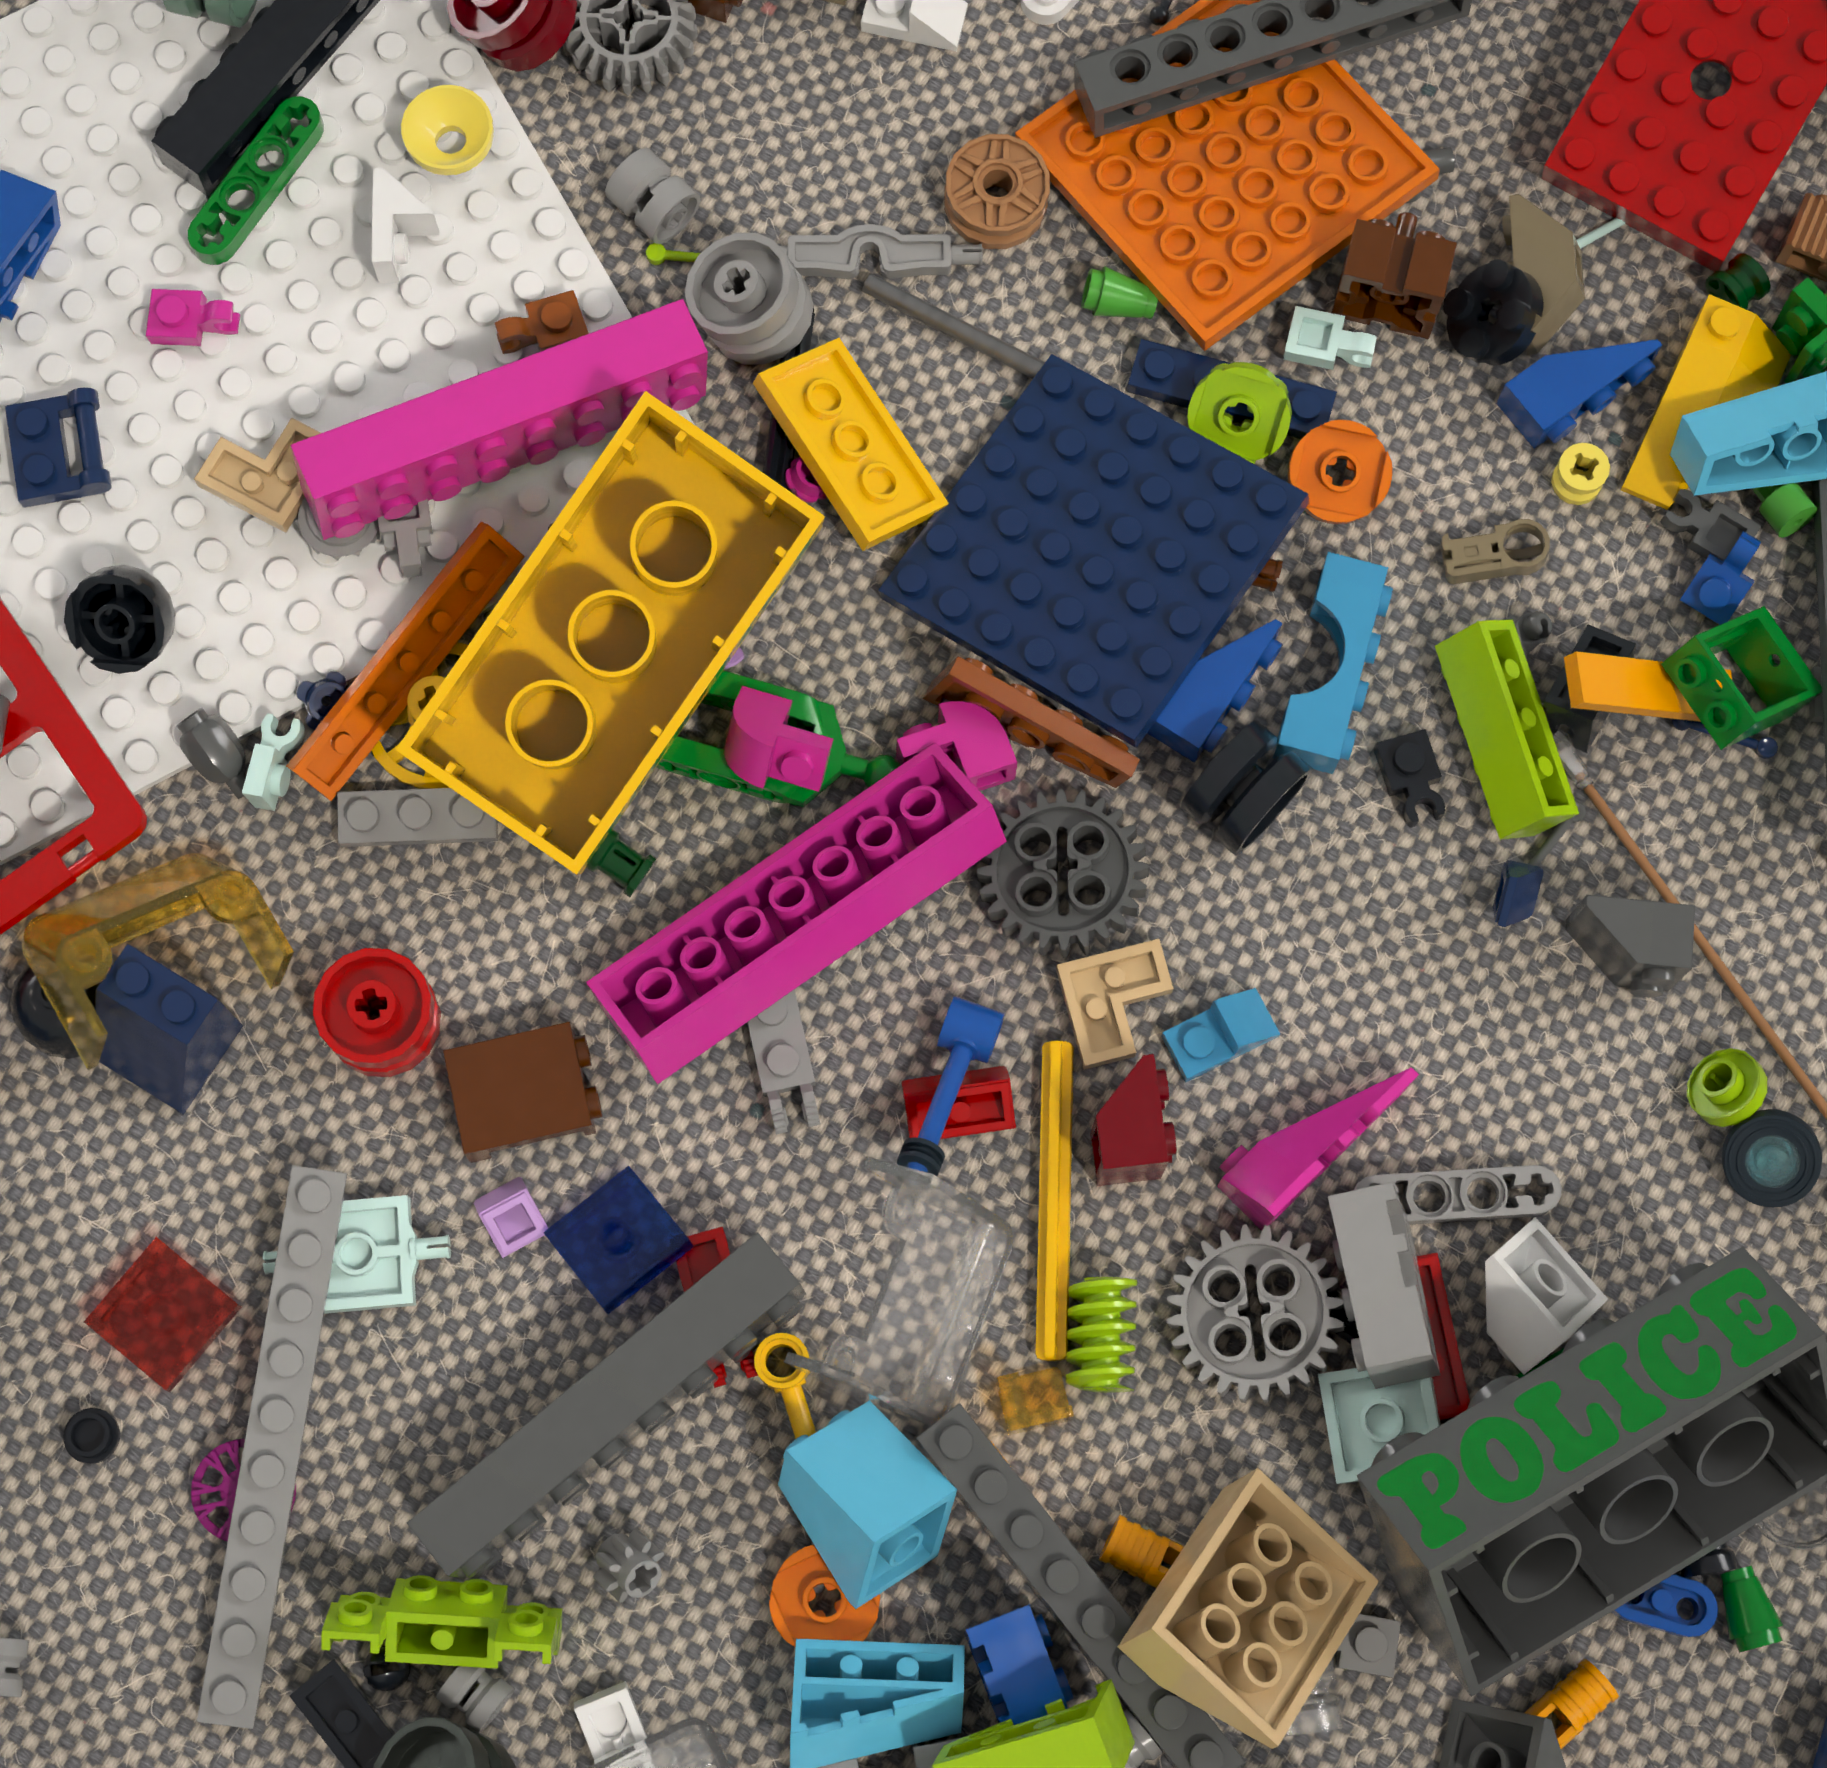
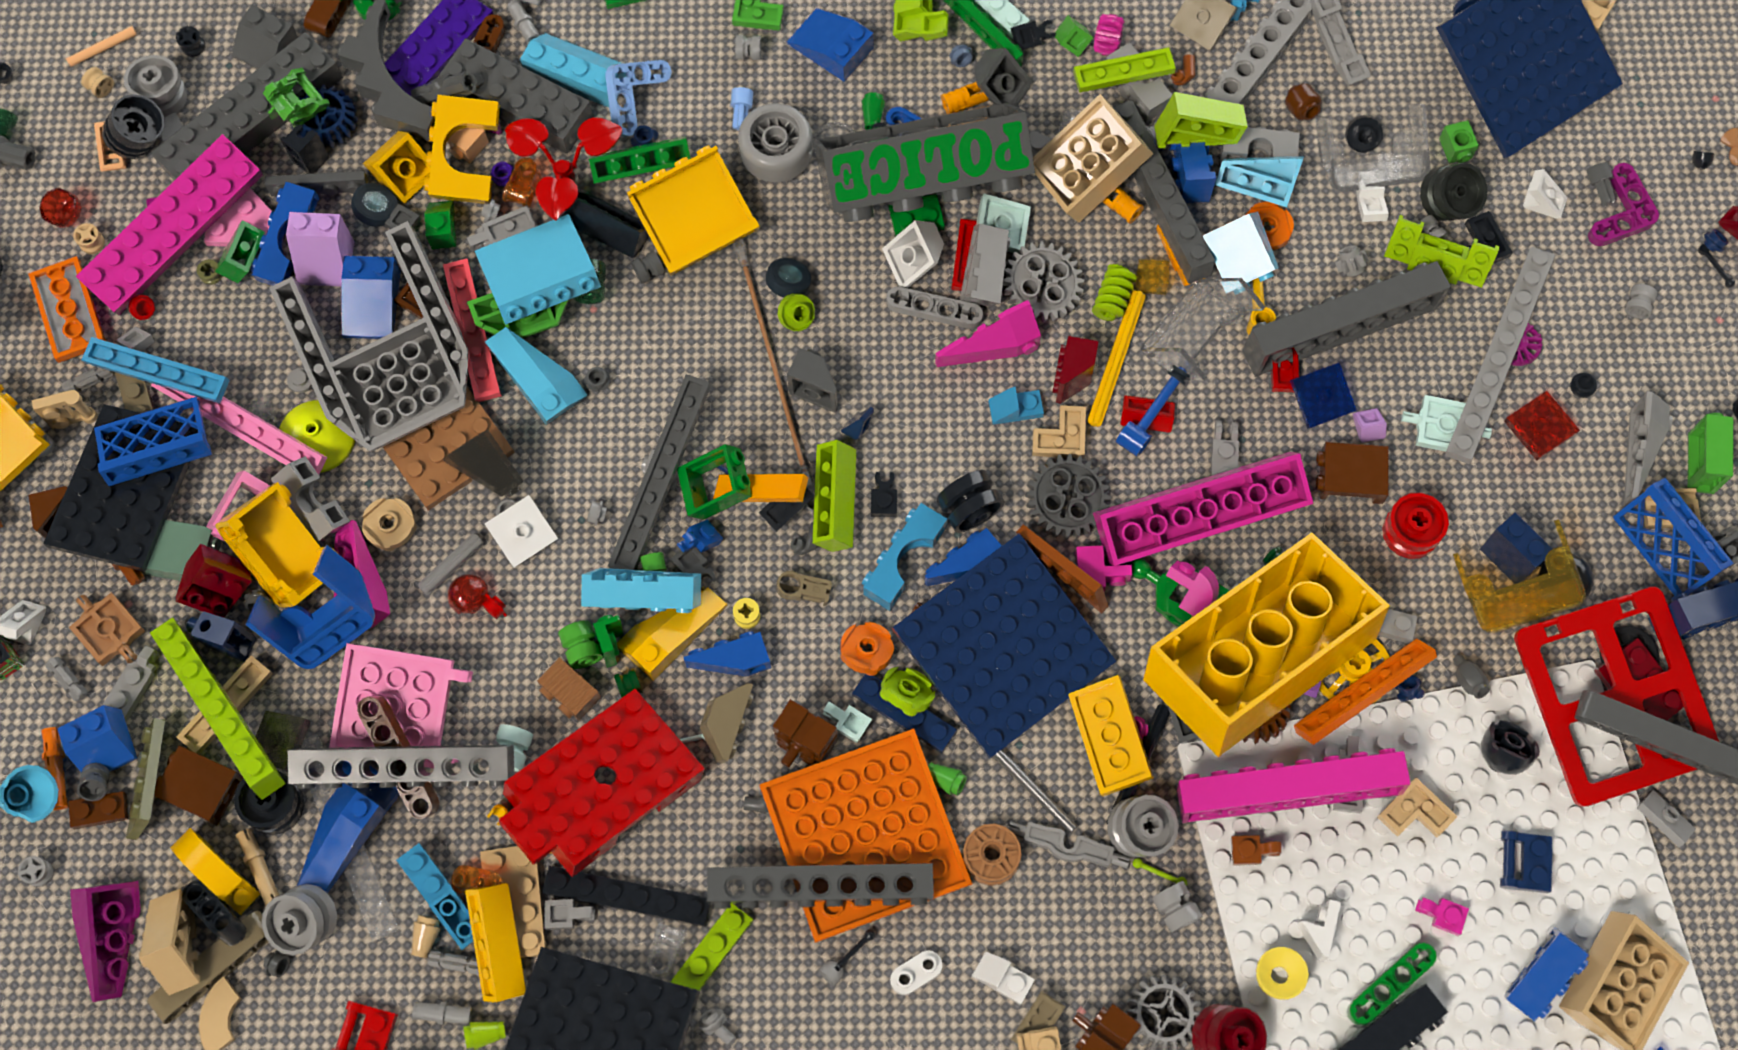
camera: 160 degrees left, 5 degrees down
light aqua plate [242,713,305,811] -> none
black plate [1443,259,1544,365] -> none

